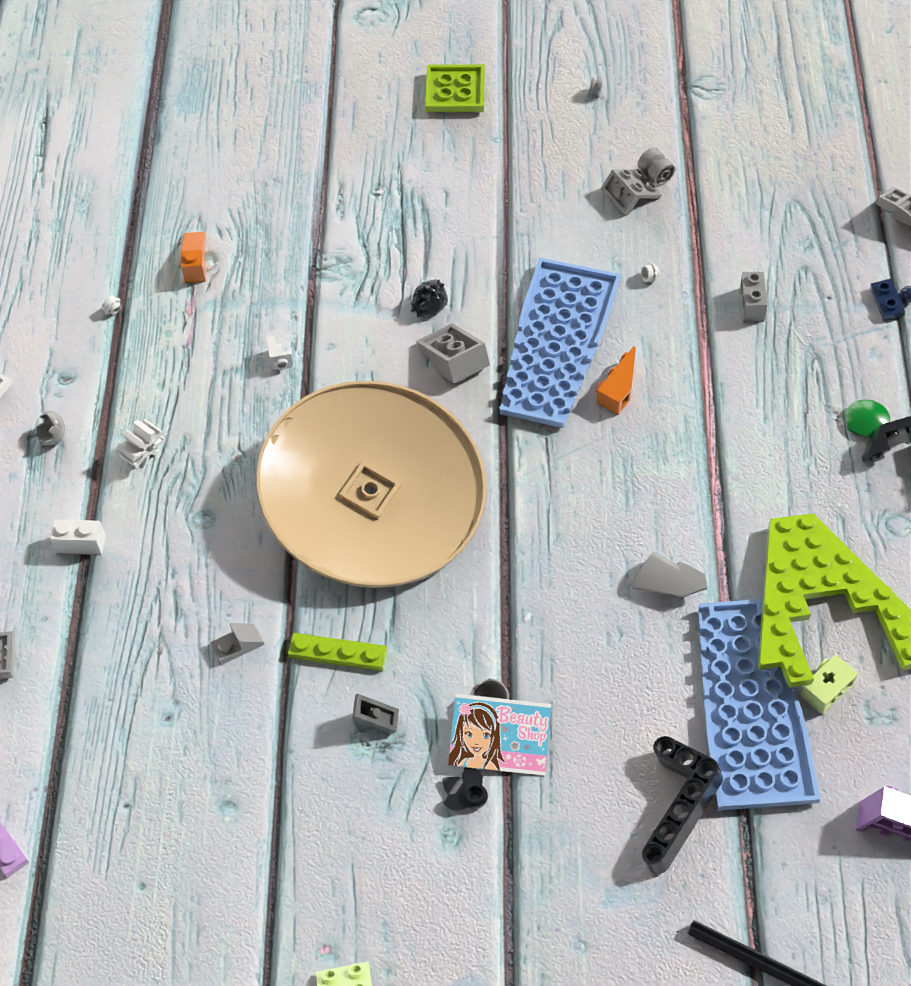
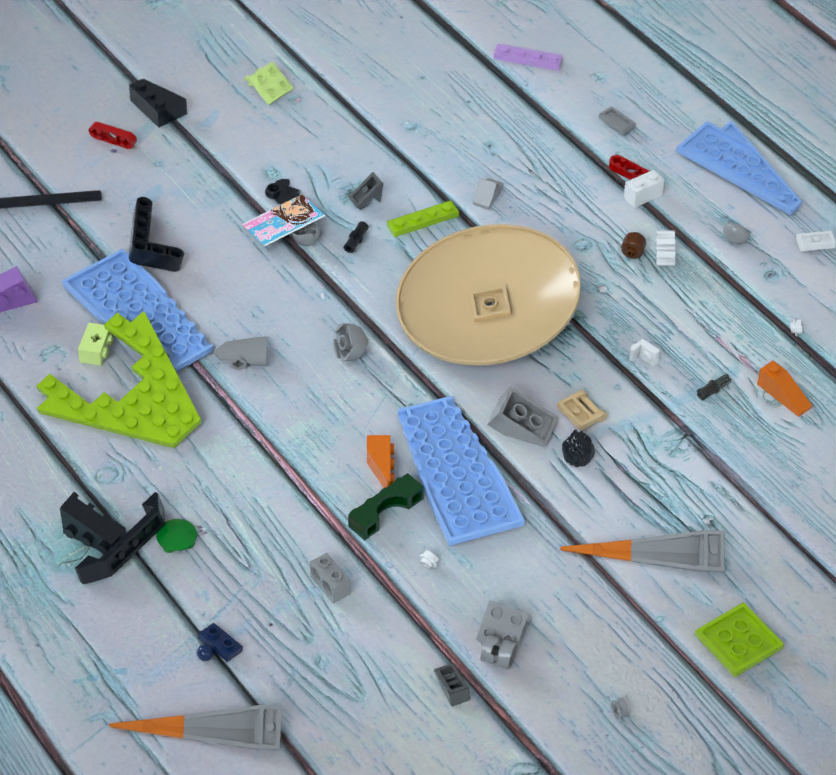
camera: 140 degrees right, 10 degrees down
none -> light grey cylinder [333,323,368,361]
none -> black pin [344,221,369,253]
none -> dark green arch [348,473,424,541]
none -> dark grey slope [434,663,470,706]
none -> tan plate [557,390,608,431]
none -> light grey plate [560,530,725,572]
none -> red beam [609,155,650,180]
none -> reddish brown head [621,232,647,259]
none -> clear smoke axle [696,374,732,400]

